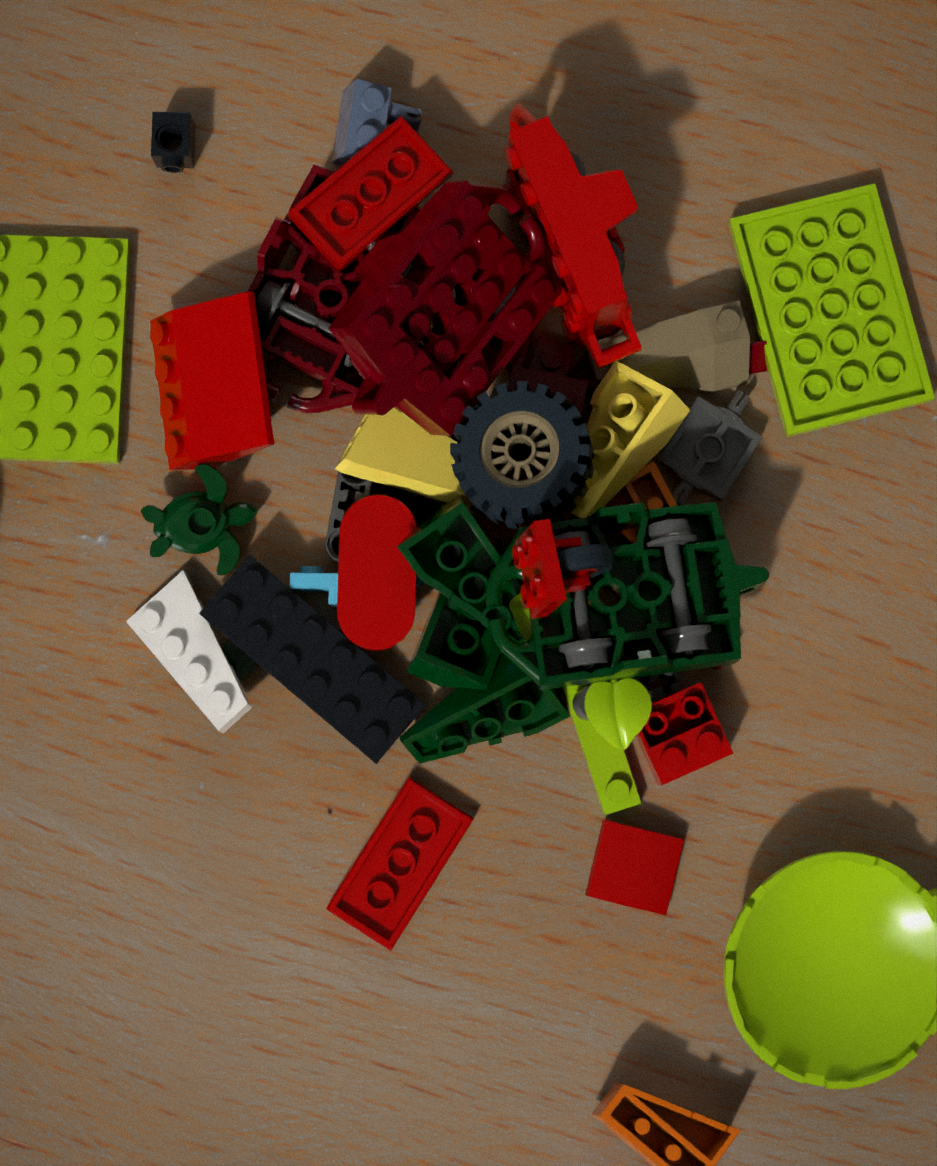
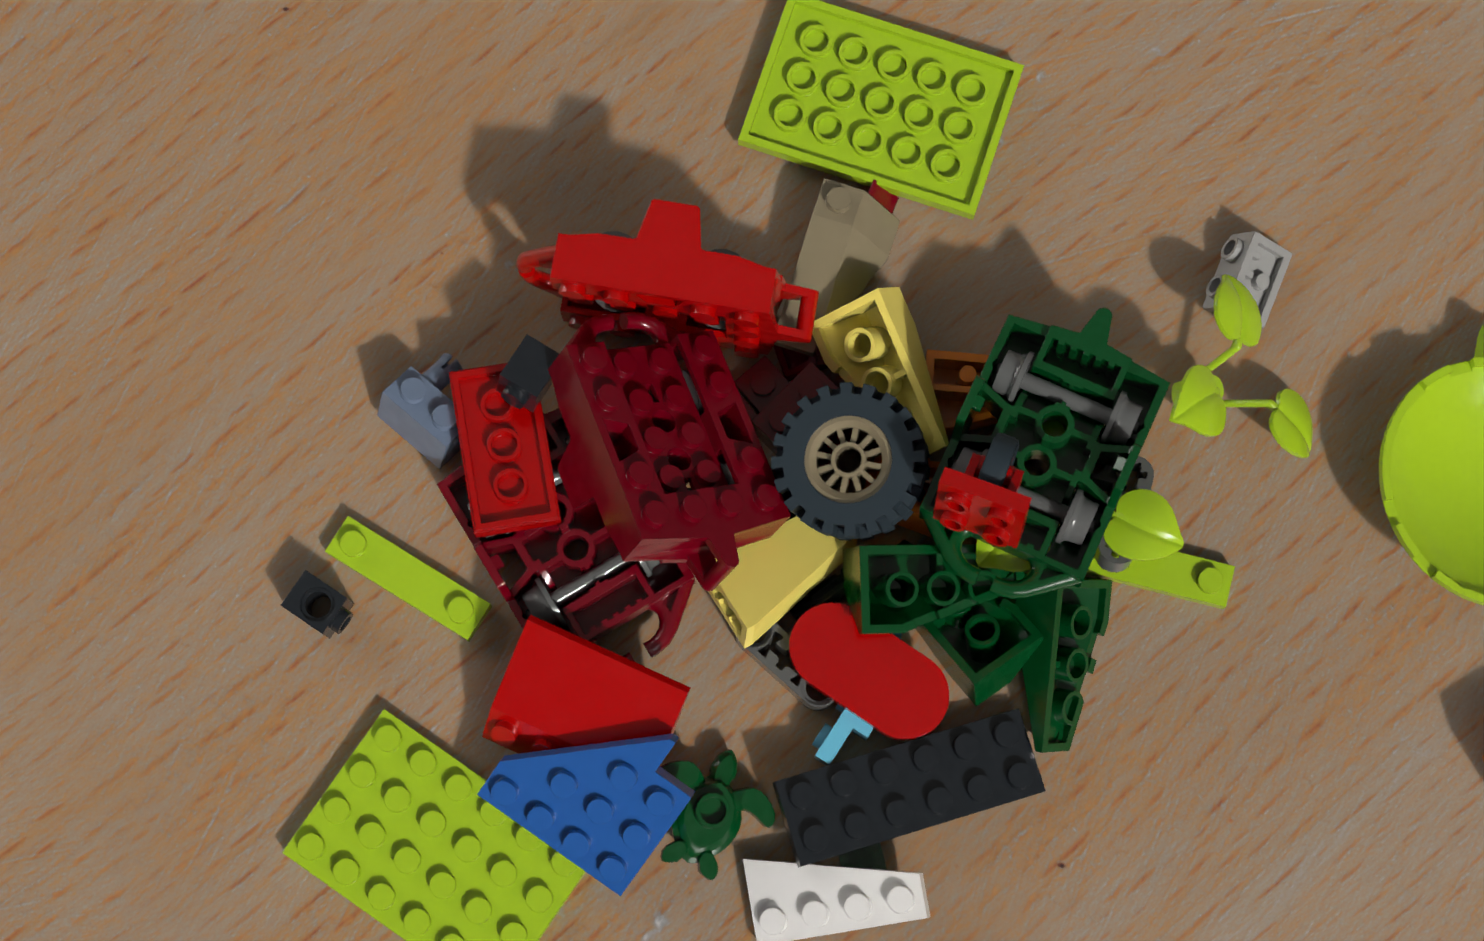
camera: 55 degrees left, 5 degrees down
red tile [326,777,474,951] -> none
red slope [585,819,684,915] -> none
red slope [637,682,734,785] -> none
dark grey plate [657,390,763,506] -> none
none -> lime plate [325,516,492,642]
none -> blue wing [477,733,695,896]
none -> black brick [496,334,559,412]
none -> lime plant [1169,274,1313,459]
none -> light grey bracket [1203,231,1293,329]

